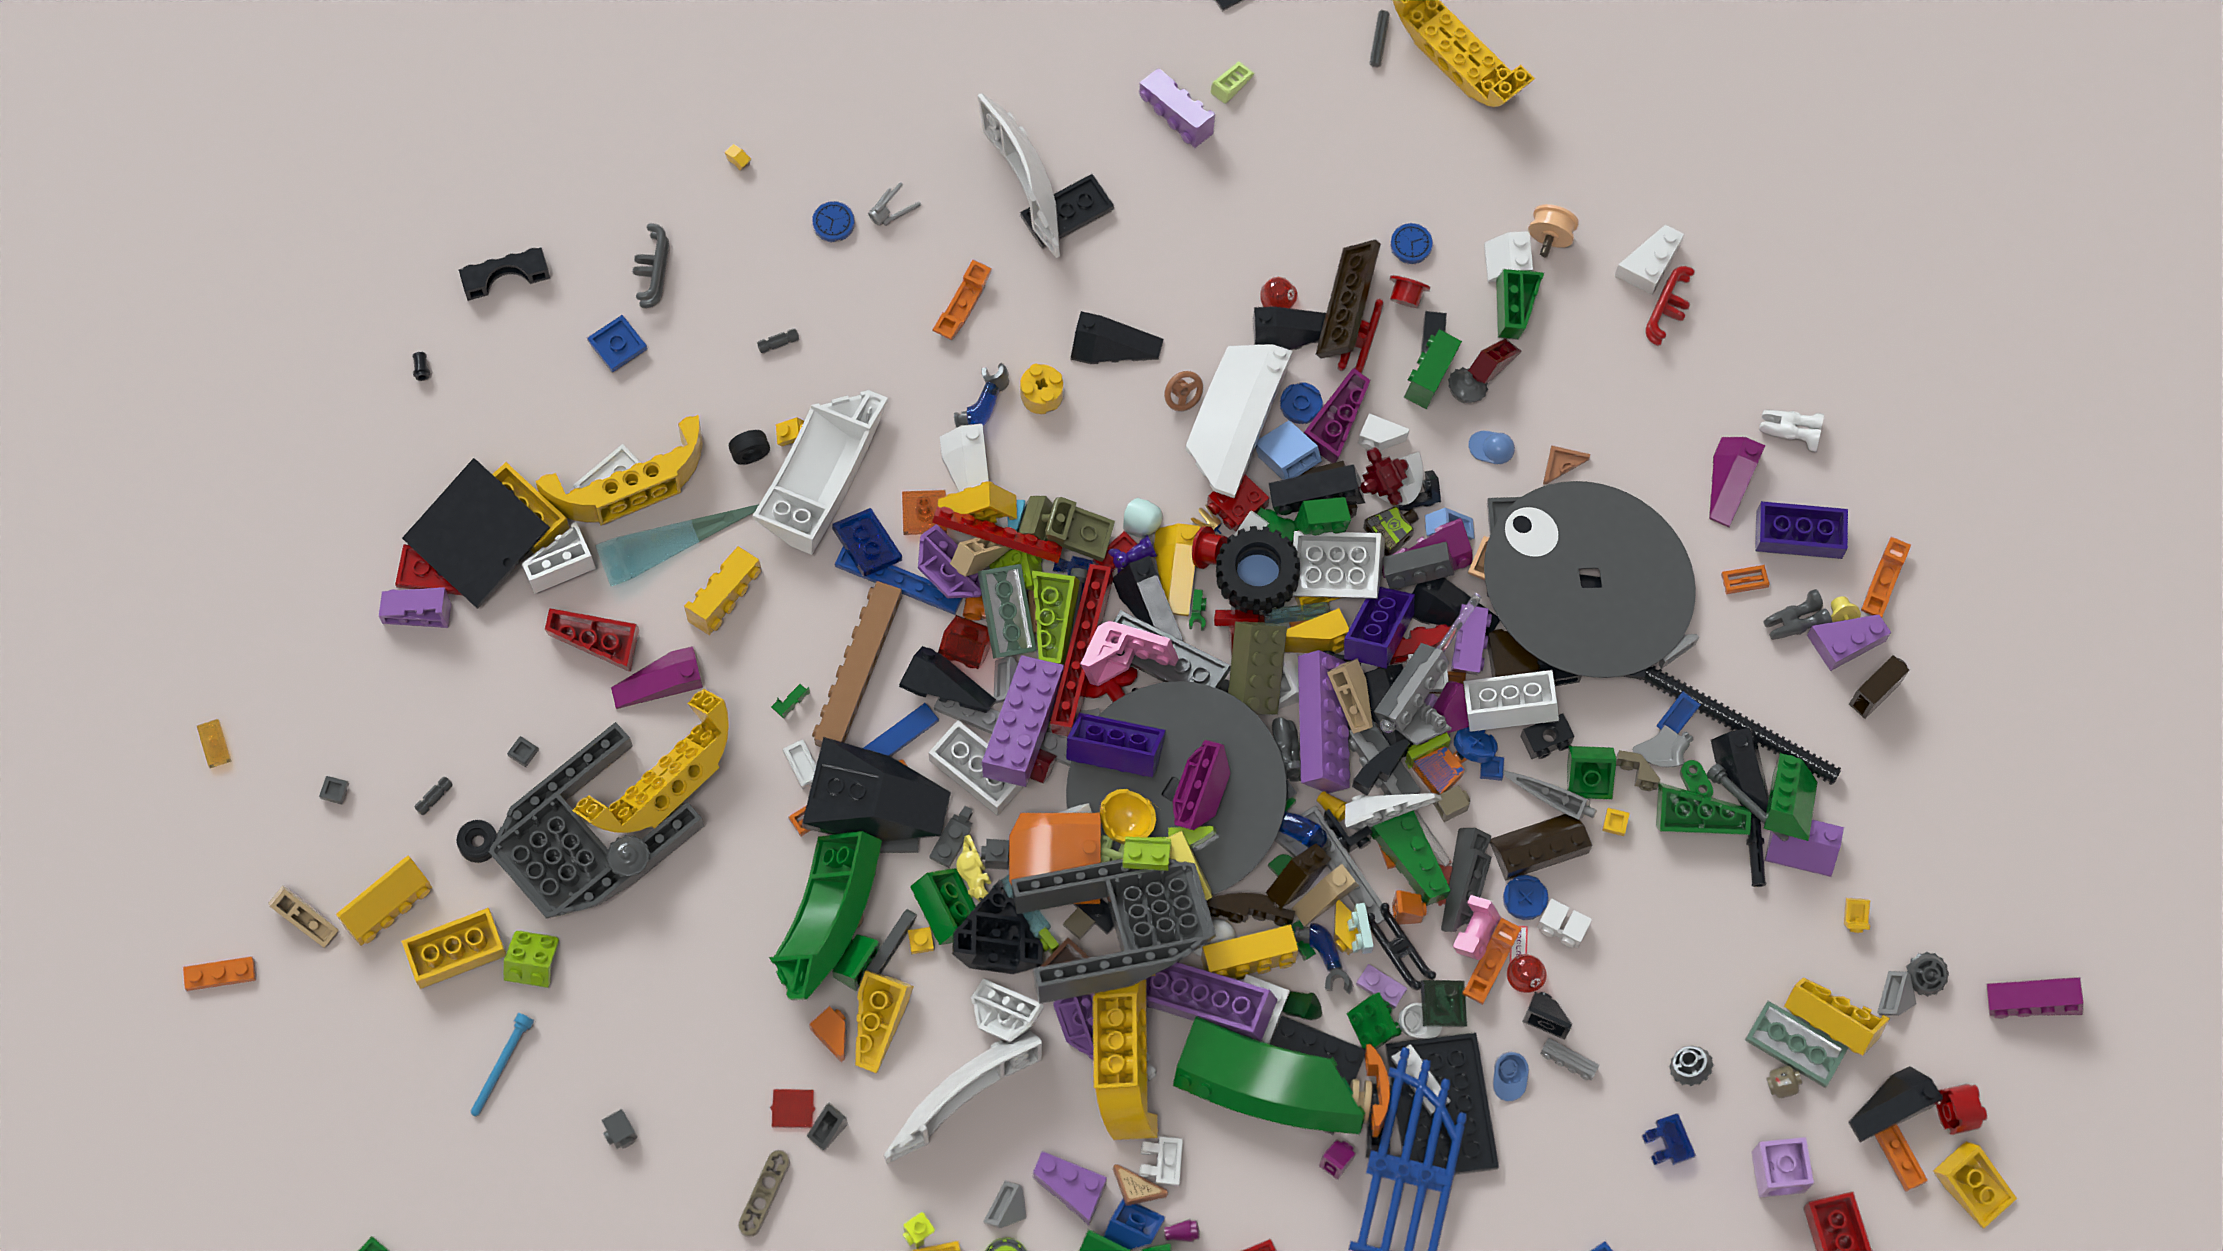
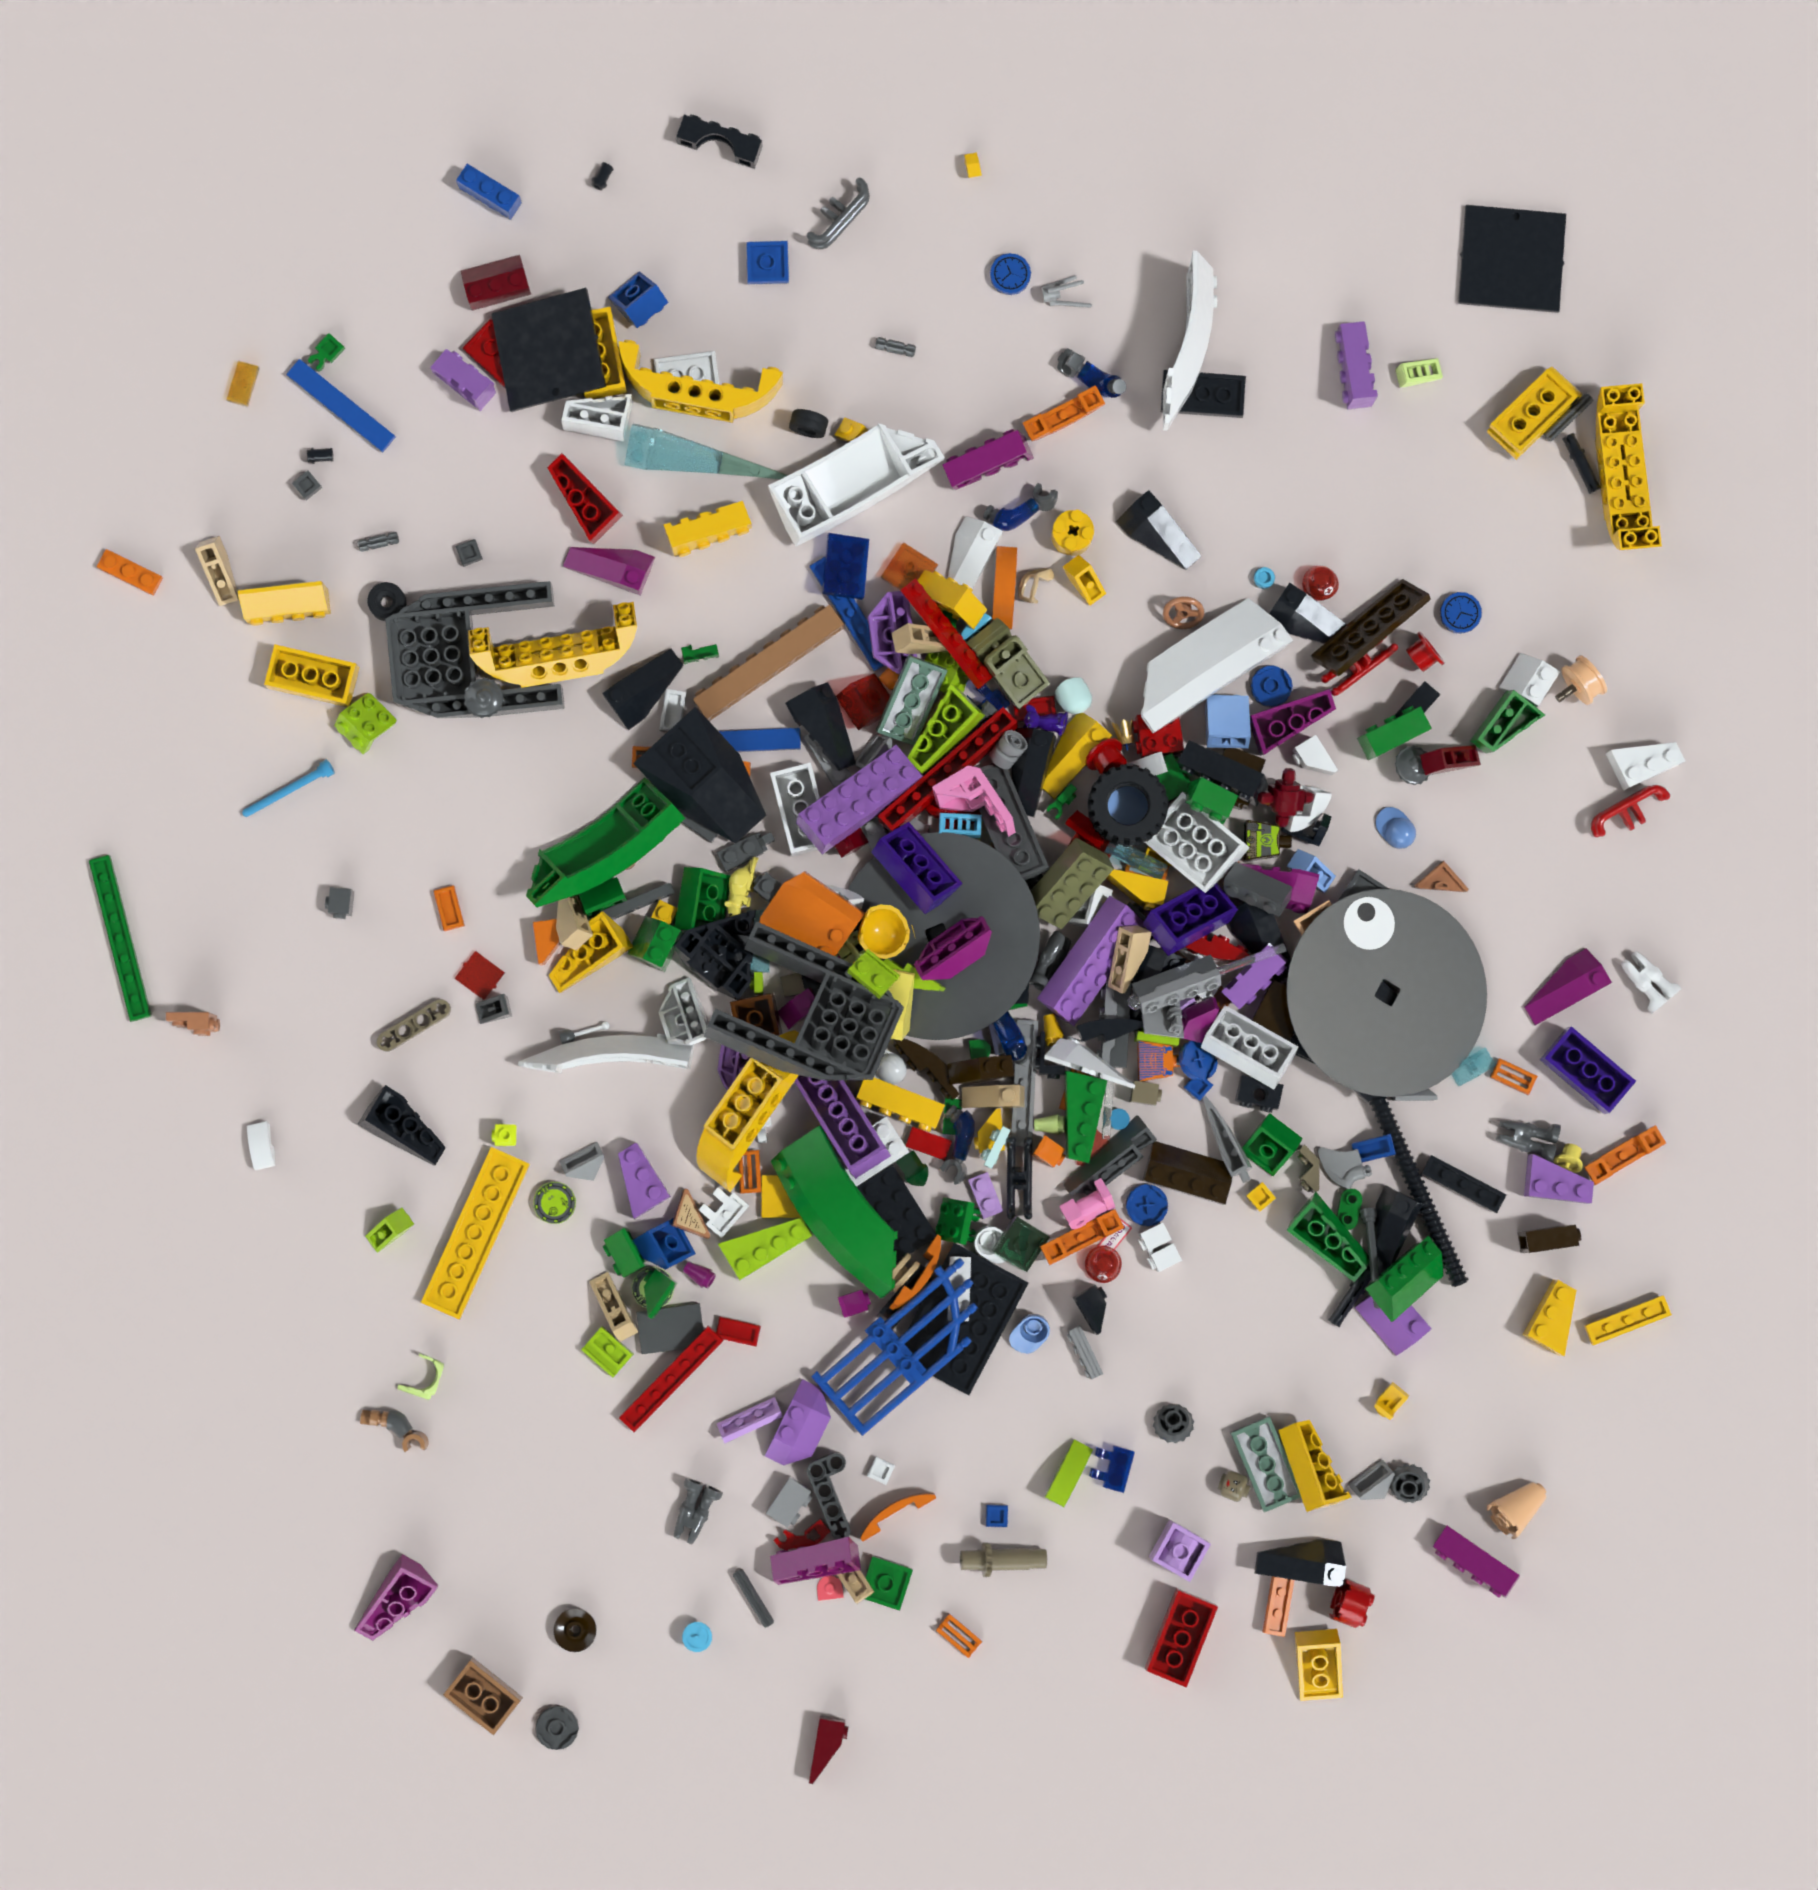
camera: 30 degrees right, 15 degrees up
none -> blue tile [286,359,396,453]
none -> black pin [307,448,334,464]
none -> green plate [308,333,345,372]
none -> orange tile [434,885,465,931]
none -> blue brick [456,163,522,220]
none -> dark red slope [461,255,531,311]
none -> tan slope [556,894,593,950]
none -> hinge [558,1022,610,1044]
none -> black wedge [602,649,684,731]
none -> blue slope [608,271,669,328]
none -> green slope [627,916,683,972]
none -> lime wedge [718,1218,813,1280]
none -> orange tile [739,1150,762,1194]
none -> yellow tile [761,1175,802,1218]
none -> magenta slope [778,988,816,1029]
none -> red tile [906,1127,952,1161]
none -> medium azure slope [939,813,982,838]
none -> magenta wedge [942,429,1034,490]
none -> light grey wheel [989,730,1028,769]
none -> orange slope [992,546,1017,630]
none -> tan piece [1018,567,1054,604]
none -> yellowish green cone [1034,1114,1065,1135]
none -> lime slope [1045,1439,1093,1507]
none -> piece [1057,348,1126,398]
none -> yellow slope [1063,555,1106,606]
none -> dark azure tile [1108,1109,1130,1130]
none -> medium azure tile [1253,567,1275,589]
none -> black plate [1421,1155,1506,1213]
none -> clear light blue slope [1451,1047,1496,1087]
none -> yellow hinge [1487,366,1582,460]
none -> light nougat cone [1487,1482,1546,1539]
none -> yellow wedge [1522,1279,1577,1356]
none -> black pin [1562,433,1601,494]
none -> yellow plate [1584,1295,1672,1346]

